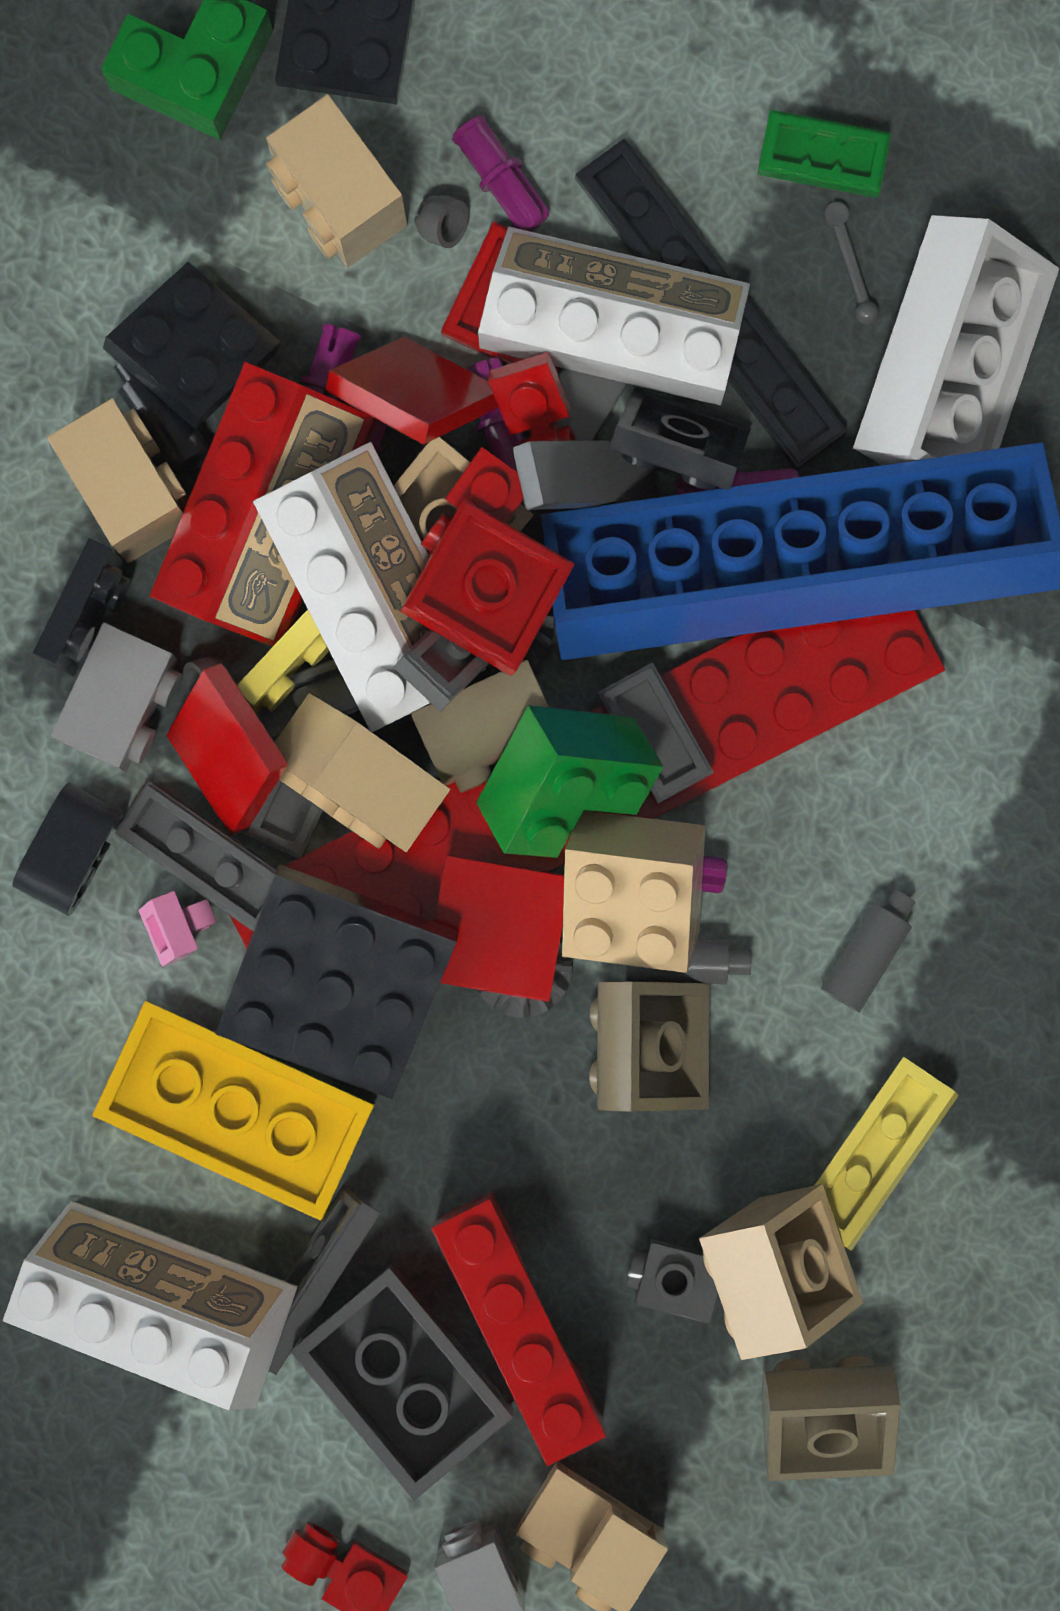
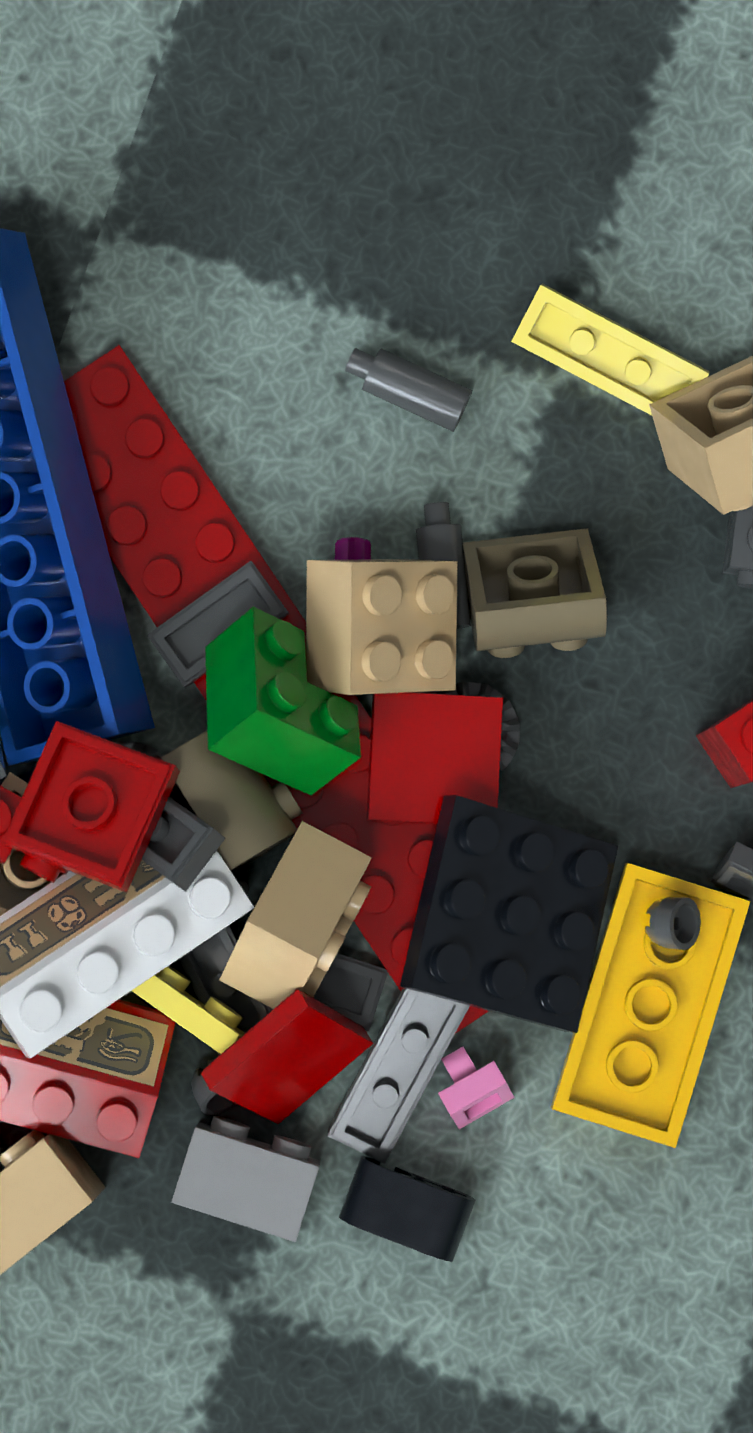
camera: 100 degrees left, 0 degrees up
black plate [33,538,130,677] -> none
none -> dark grey hinge [645,897,701,950]

